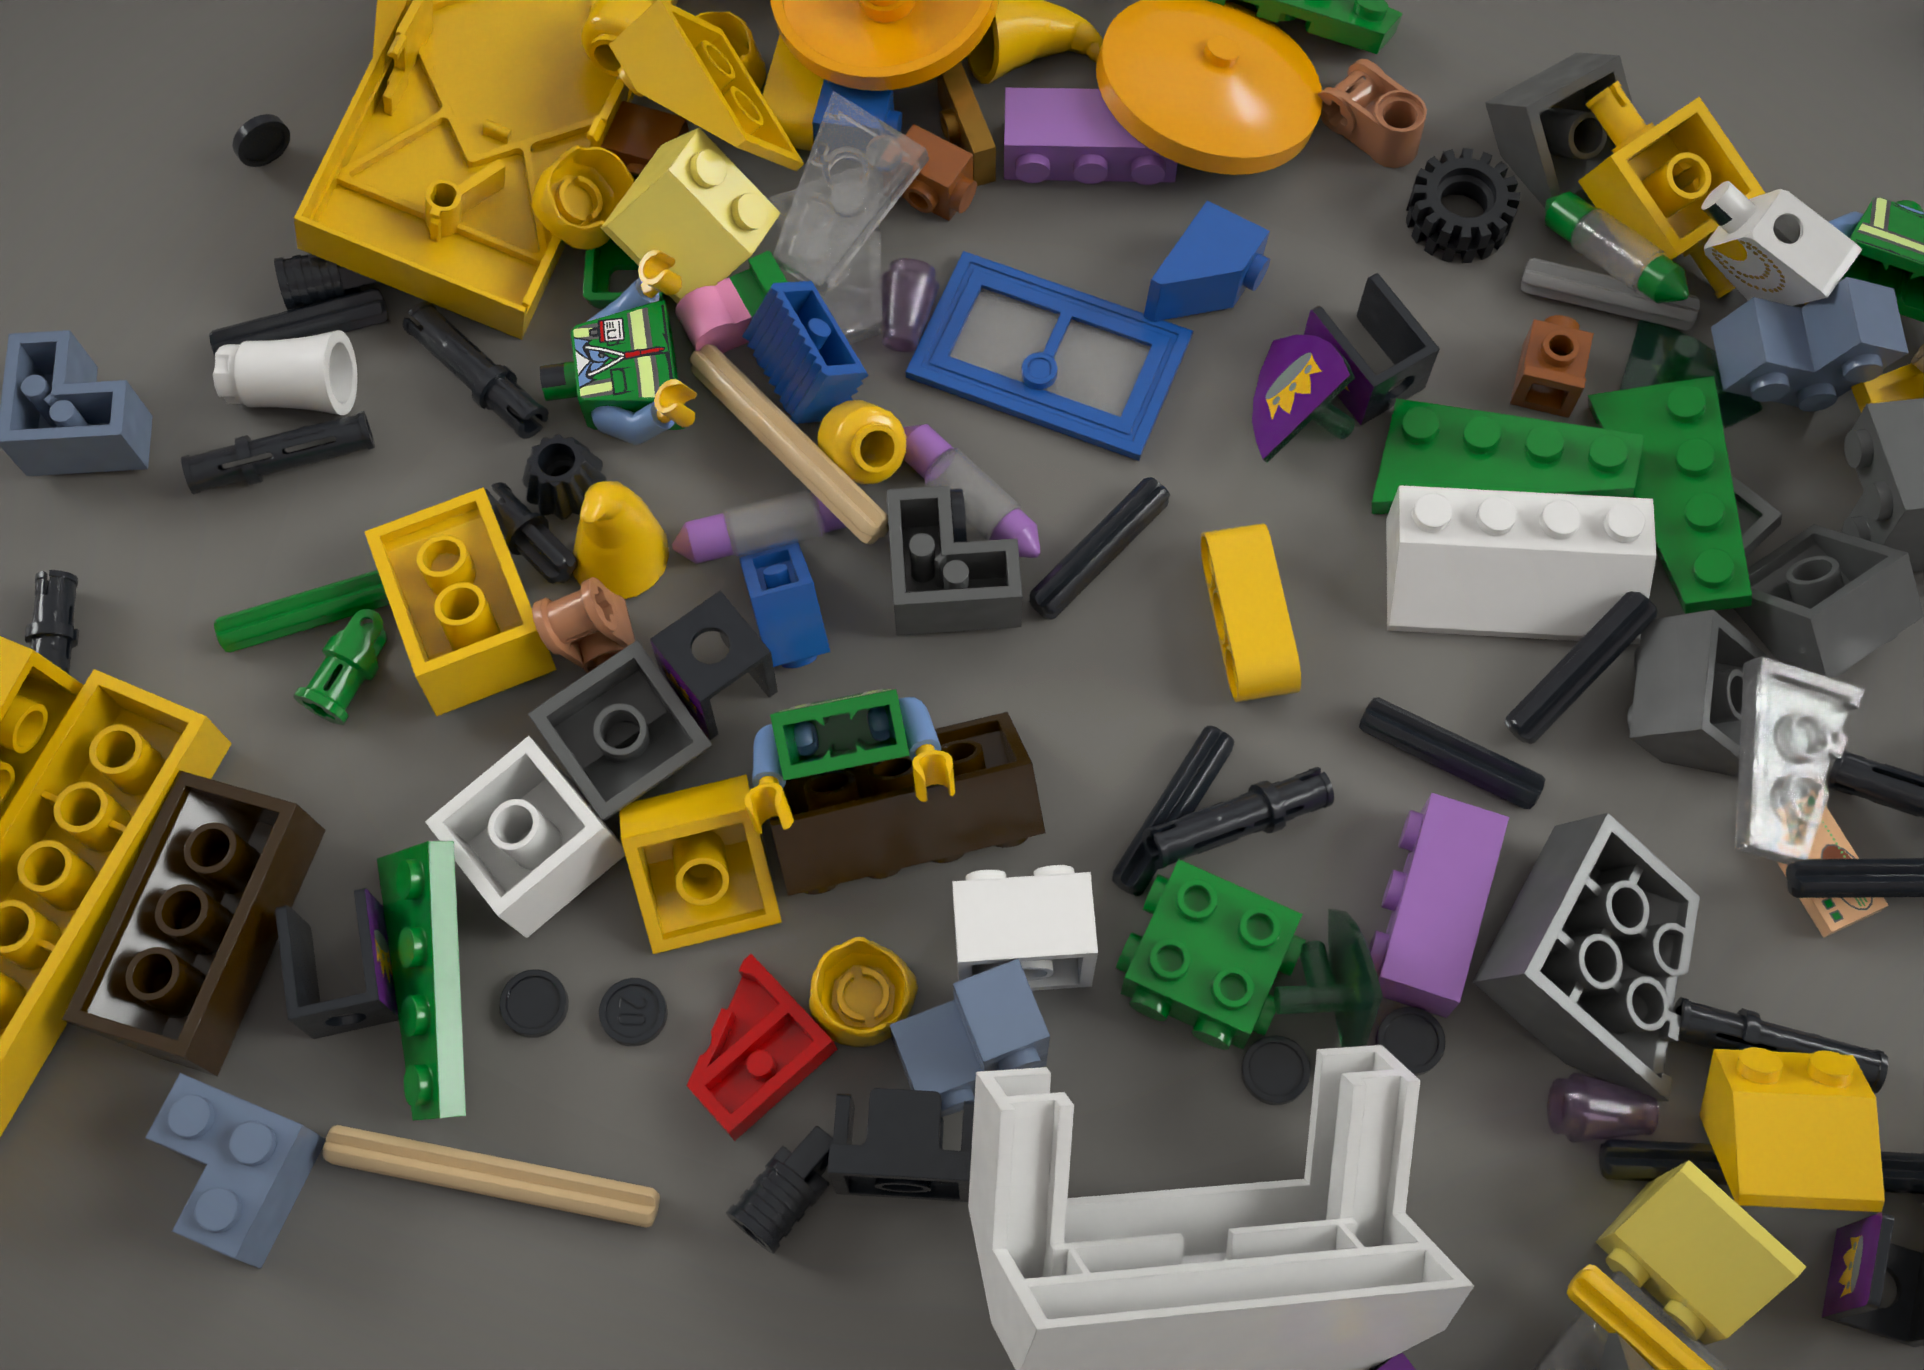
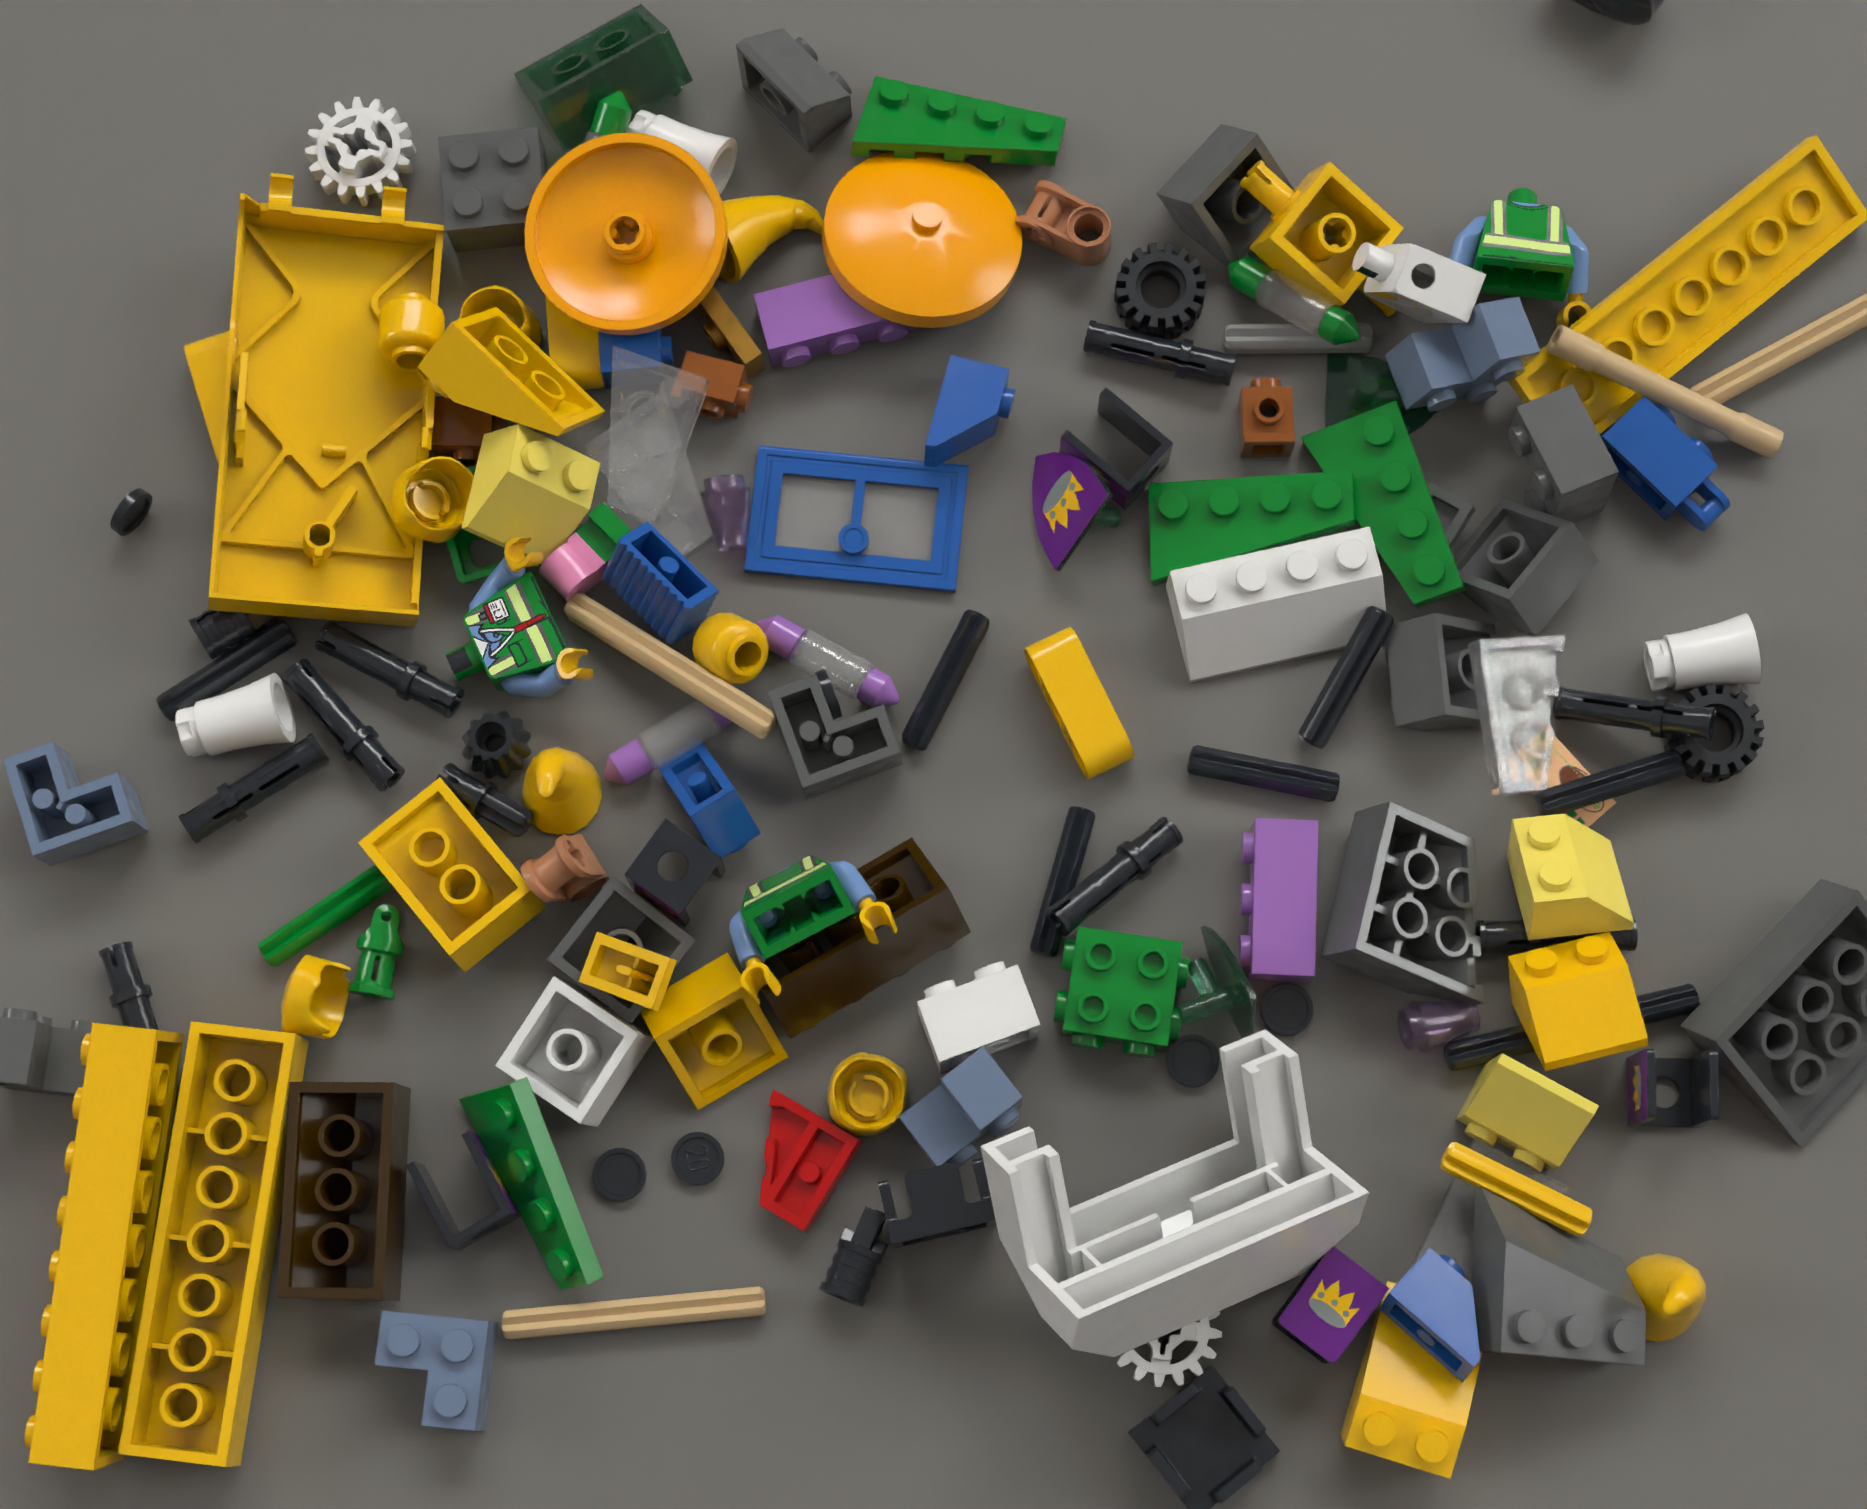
camera: 15 degrees left, 10 degrees up
none -> yellow hair [281,954,351,1039]
none -> black pin [282,659,405,792]
none -> yellow slope [578,932,677,1011]
none -> black pin [1083,320,1237,386]
none -> light yellow slope [1507,814,1634,940]

